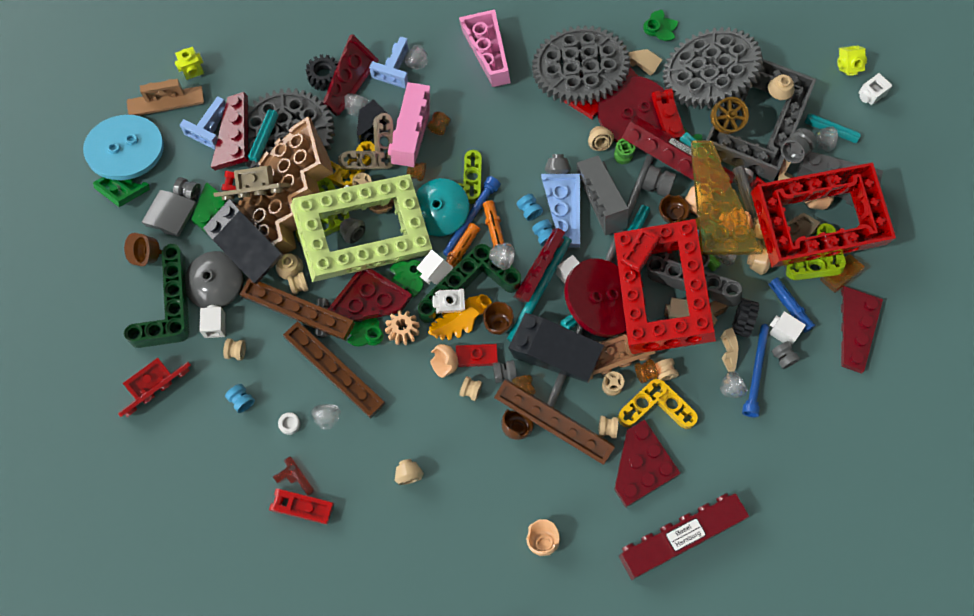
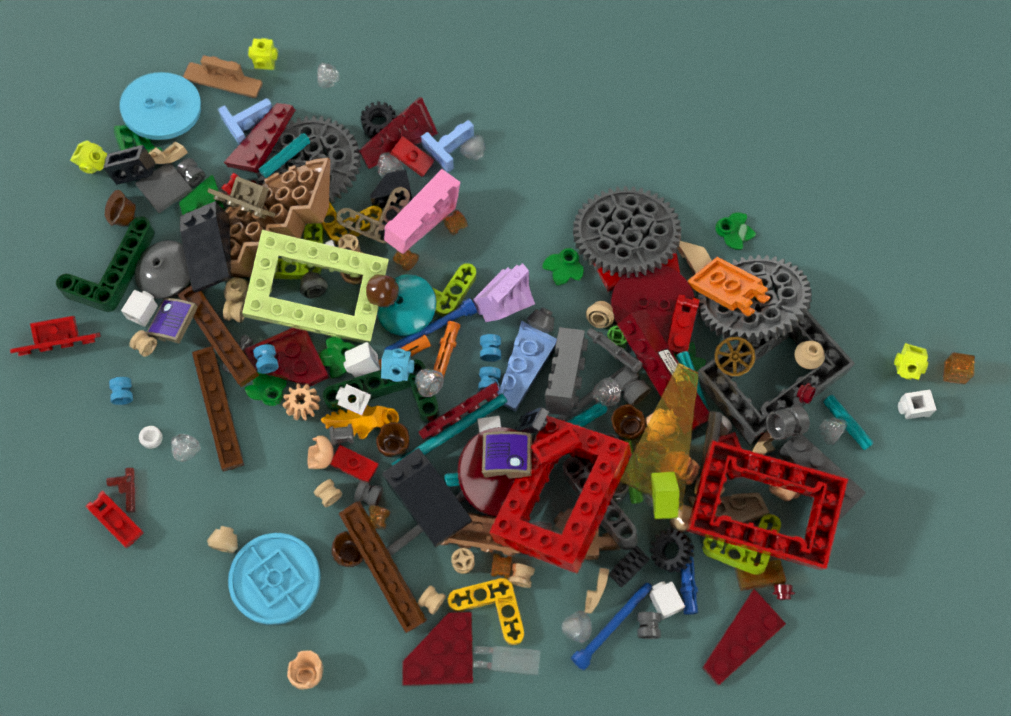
camera: 30 degrees right, 0 degrees up
bright pink wedge [459,9,511,87] -> none
none -> neon yellow brick [70,140,107,174]
none -> black brick [103,145,155,185]
none -> slope [147,298,198,344]
none -> tan slope [149,142,188,164]
none -> medium azure plate [228,533,321,625]
none -> dark azure wheel [253,344,279,374]
none -> clear cone [318,62,340,89]
none -> dark grey bush [329,424,354,446]
none -> reddish brown hair [366,274,399,307]
none -> medium azure brick [381,349,414,382]
none -> red plate [390,136,435,177]
none -> lavender slope [473,263,535,322]
none -> clear hinge [473,646,540,675]
none -> slope [482,432,532,478]
none -> black hinge [514,407,549,434]
none -> green plate [542,248,583,286]
none -> dark grey piece [587,328,642,373]
none -> clear cone [593,378,621,407]
none -> black tyre [649,529,694,573]
none -> lime slope [651,472,679,519]
none -> orange tile [687,257,770,317]
none -> dark red plate [772,585,795,600]
none -> dark red plate [797,383,816,404]
none -> clear orange brick [943,352,975,384]

